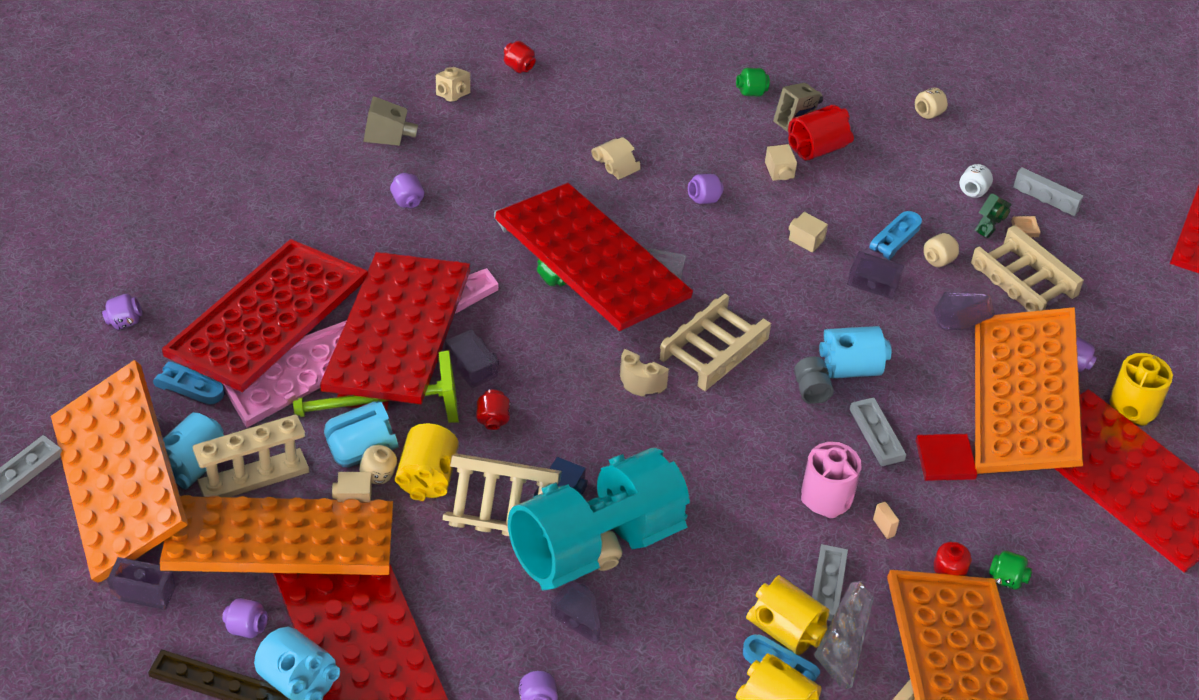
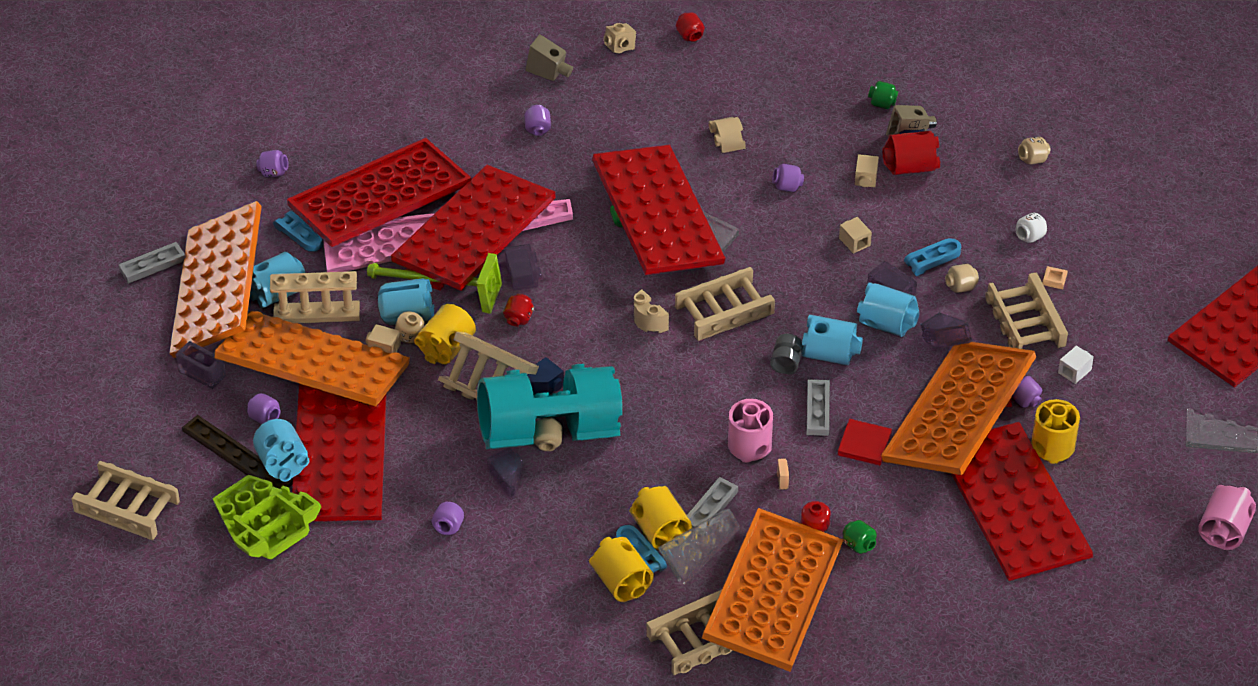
camera: 25 degrees right, 0 degrees up
dark green hinge [975,193,1012,238] -> none
light grey plate [1013,167,1083,216] -> none
none -> medium azure cylinder [857,283,920,337]
none -> white brick [1058,345,1093,384]

